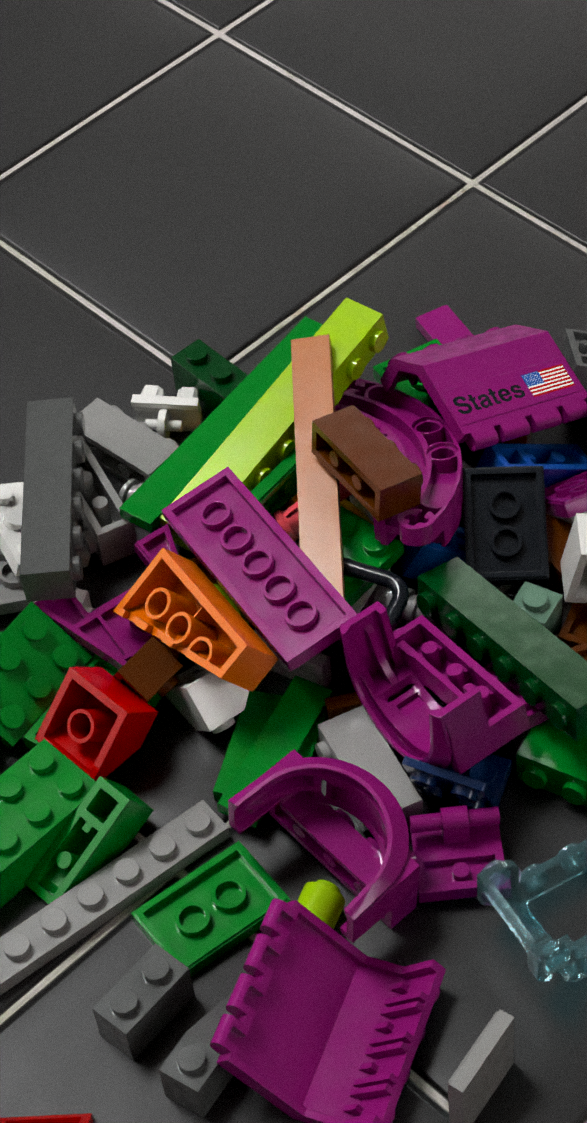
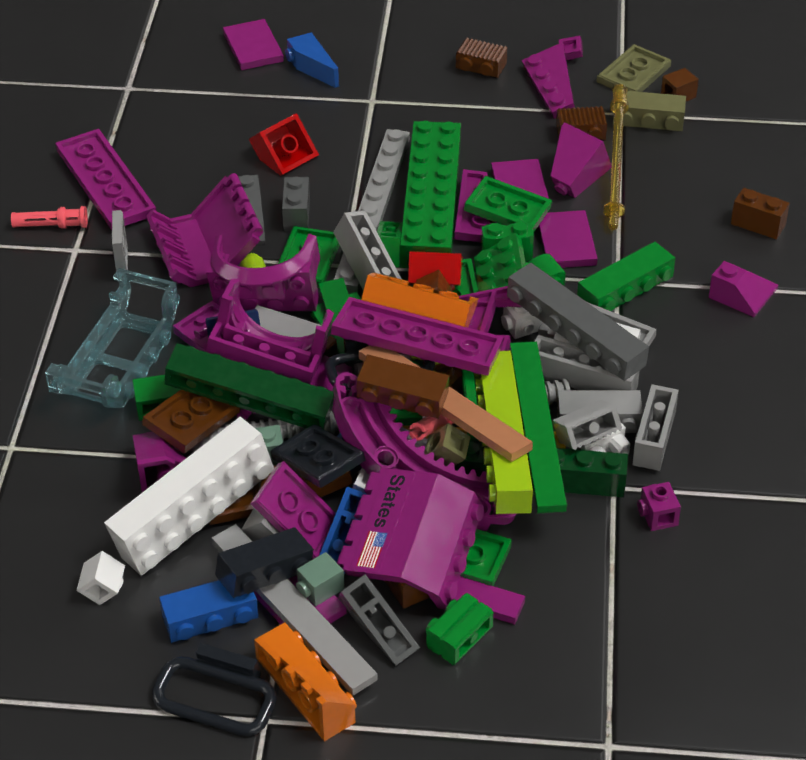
camera: 135 degrees right, 5 degrees down
none -> light grey brick [333,211,401,291]
none -> green brick [426,593,494,665]
none -> light grey brick [553,399,622,450]
none -> light grey brick [632,384,679,471]
none -> magenta brick [637,482,681,531]

